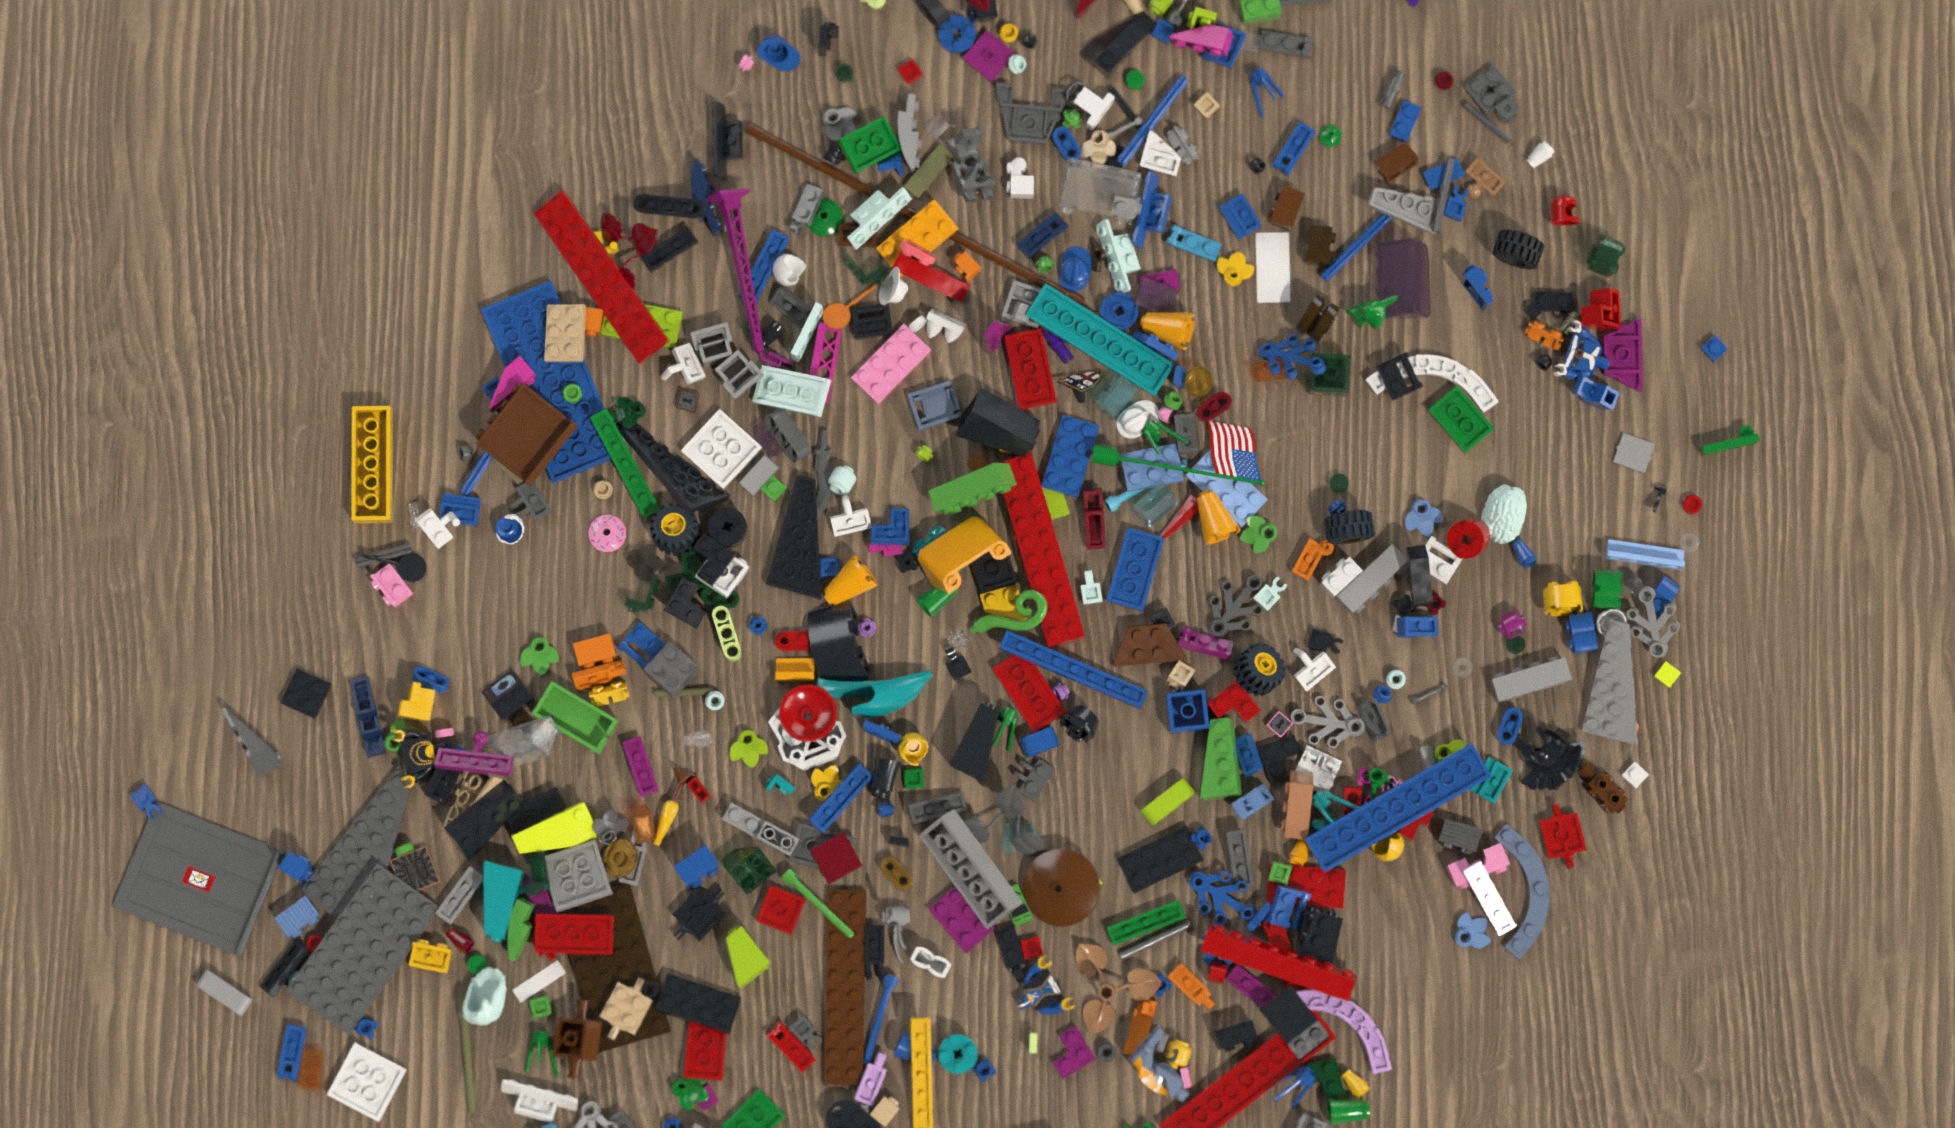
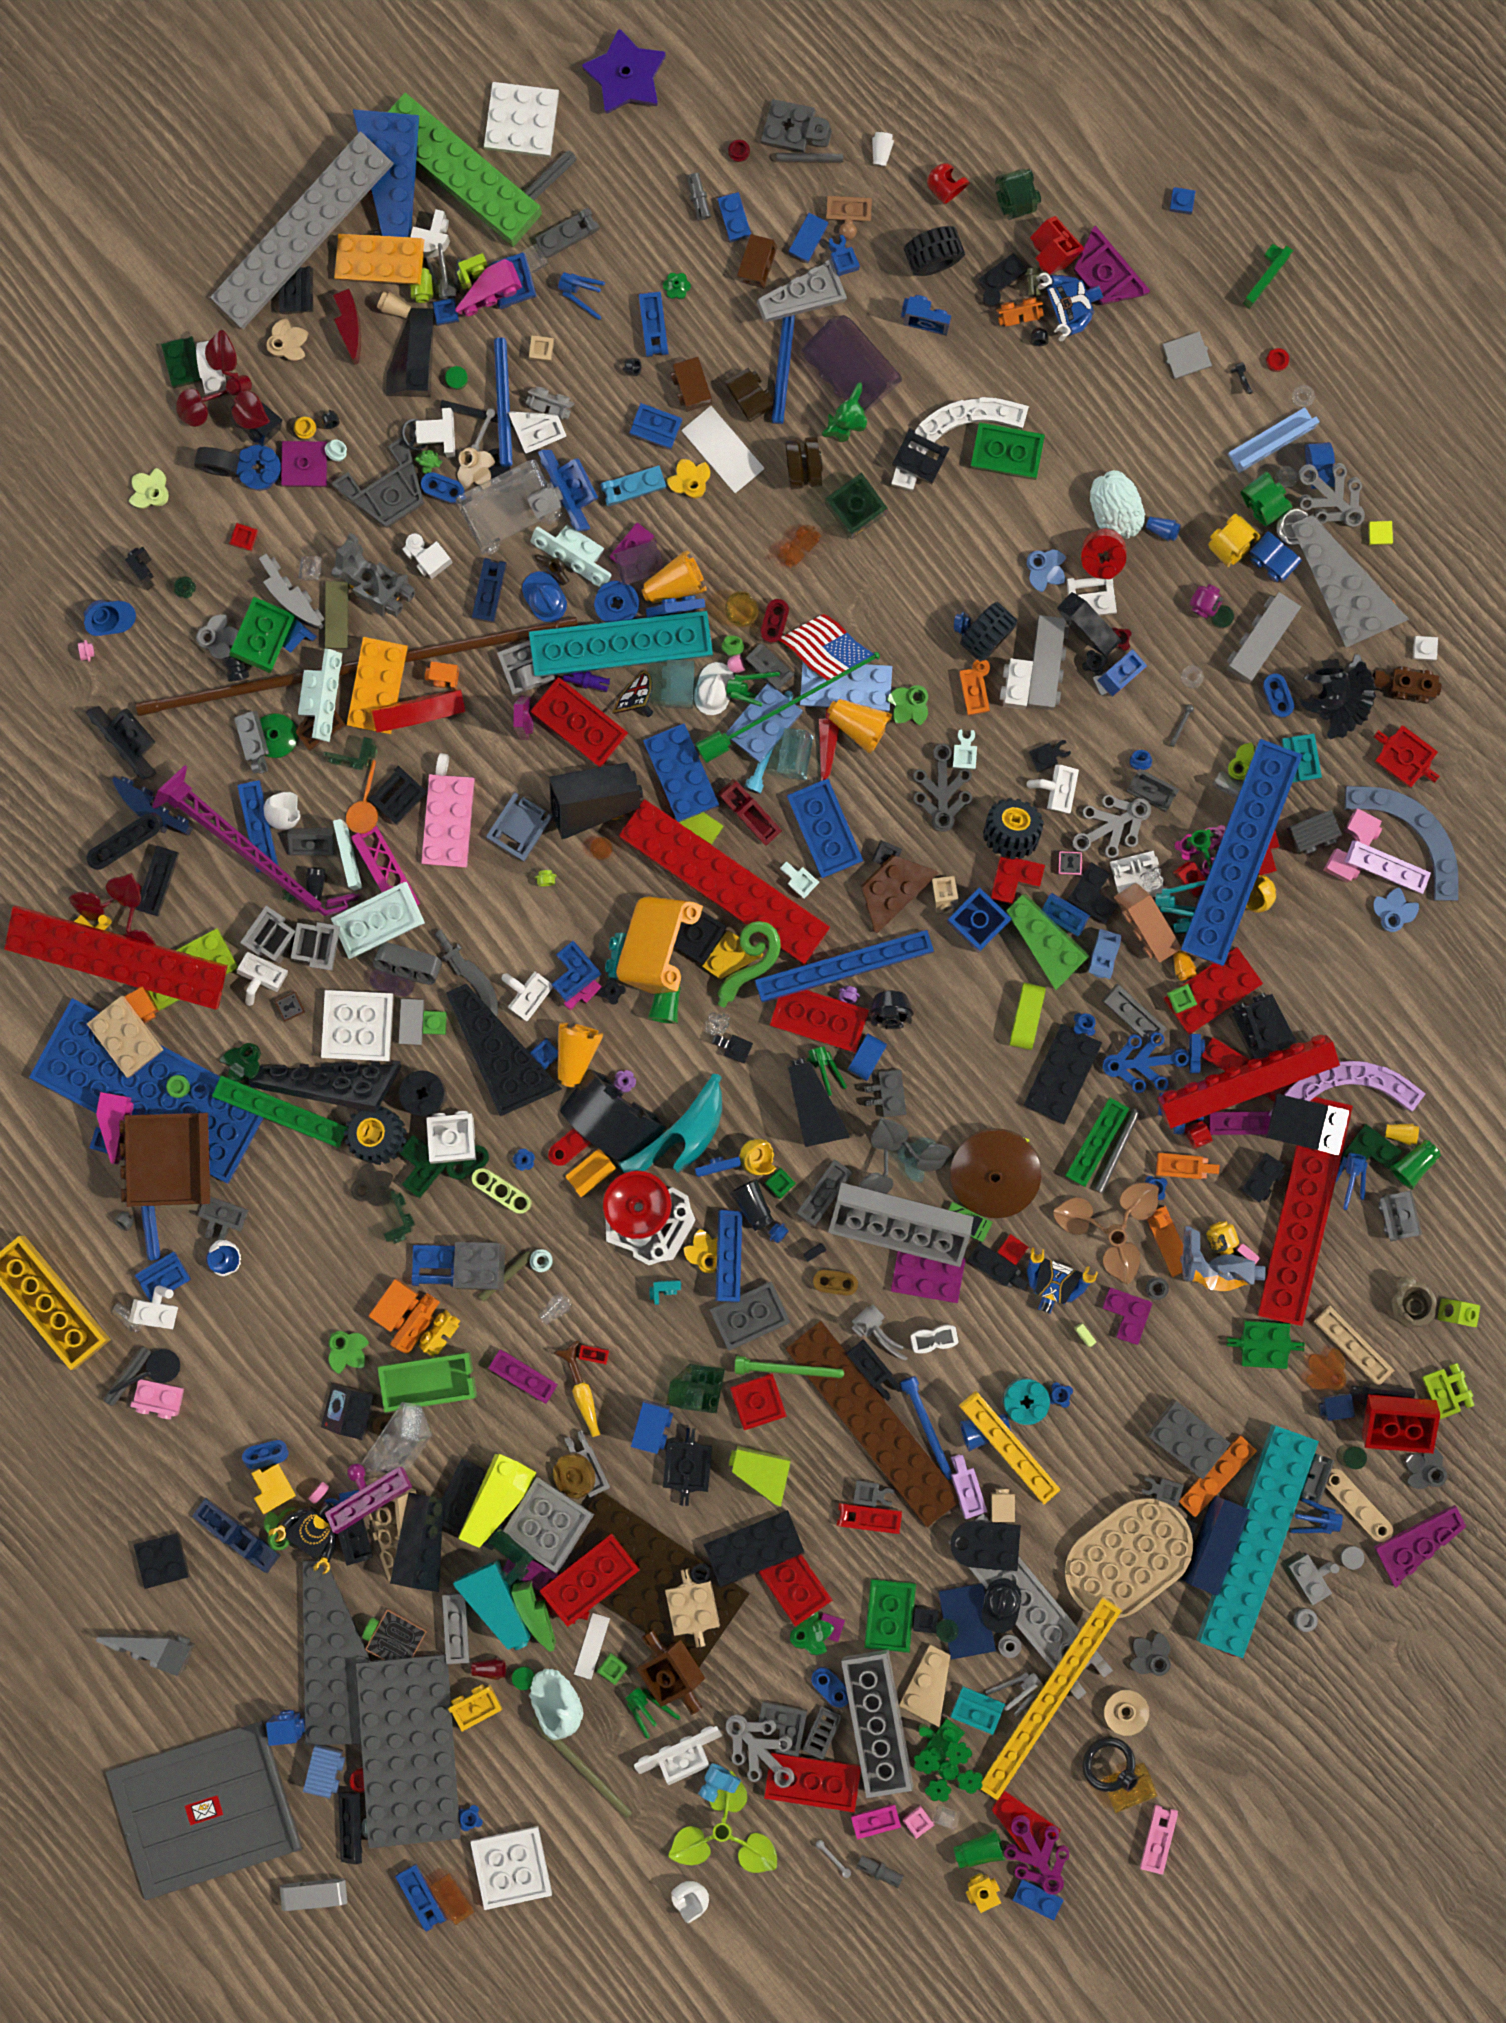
camera: 35 degrees left, 5 degrees up
blue plate [130,784,163,820] -> none
bright pink dish [588,515,626,552] -> none
dark grey plate [592,808,629,845] -> none
tan plate [593,480,613,499] -> none
clear orange slope [627,804,656,844] -> none
black brick [663,574,706,629] -> none
black plate [693,533,735,587] -> none
light grey slope [722,803,799,856] -> none
lime plate [730,730,768,768] -> none
dark red tile [810,832,863,885] -> none
light aqua head [828,466,856,495] -> none
white piece [878,267,908,305] -> none
coral plate [899,239,936,266] -> none
white tile [926,309,967,343] -> none
bright green piece [928,463,1017,515] -> none
bright green plate [1035,256,1054,273] -> none
light grey tile [1157,1033,1170,1053] -> none
blue tile [1173,366,1187,389] -> none
magenta plate [1178,627,1234,660] -> none
blue plant [1259,334,1326,379] -> none
blue plate [1267,885,1312,931] -> none
clear green tile [1329,474,1349,493] -> none
light aqua plate [1386,670,1406,689] -> none
dark grey bar [1433,159,1455,233] -> none
blue brick [1572,376,1620,410] -> none

